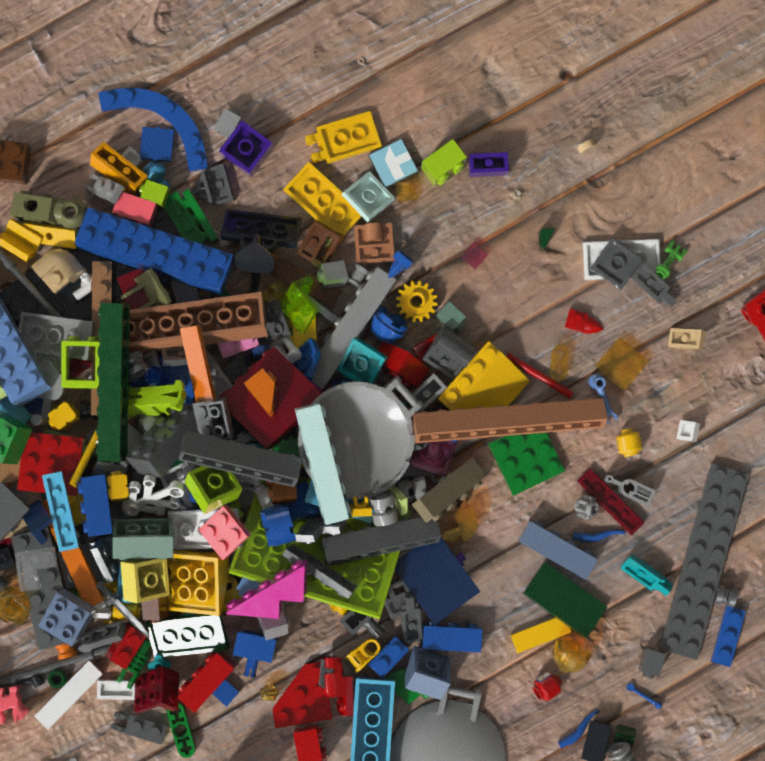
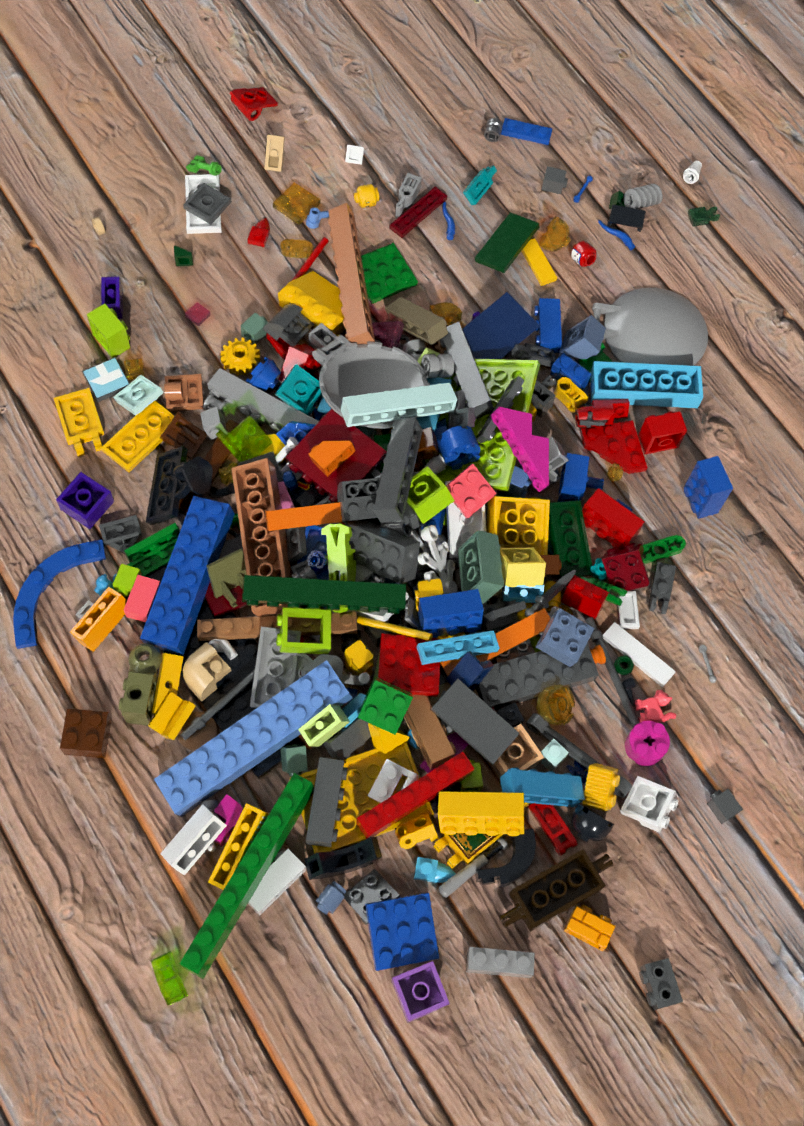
camera: 100 degrees left, 20 degrees down
clear plate [15,547,58,592] -> none
dark grey hinge [78,620,127,653] -> none
light grey hinge [84,173,125,204] -> none
blue piece [140,126,174,162] -> none
light grey brick [214,108,243,139] -> none
yellow tile [349,495,372,517] -> none
blue tile [388,251,416,278] -> none
sand blue brick [518,520,598,580] -> none
light grey gear [575,495,599,520] -> none
dark grey hinge [629,262,676,307] -> none
dark grey plate [659,463,749,660] -> none

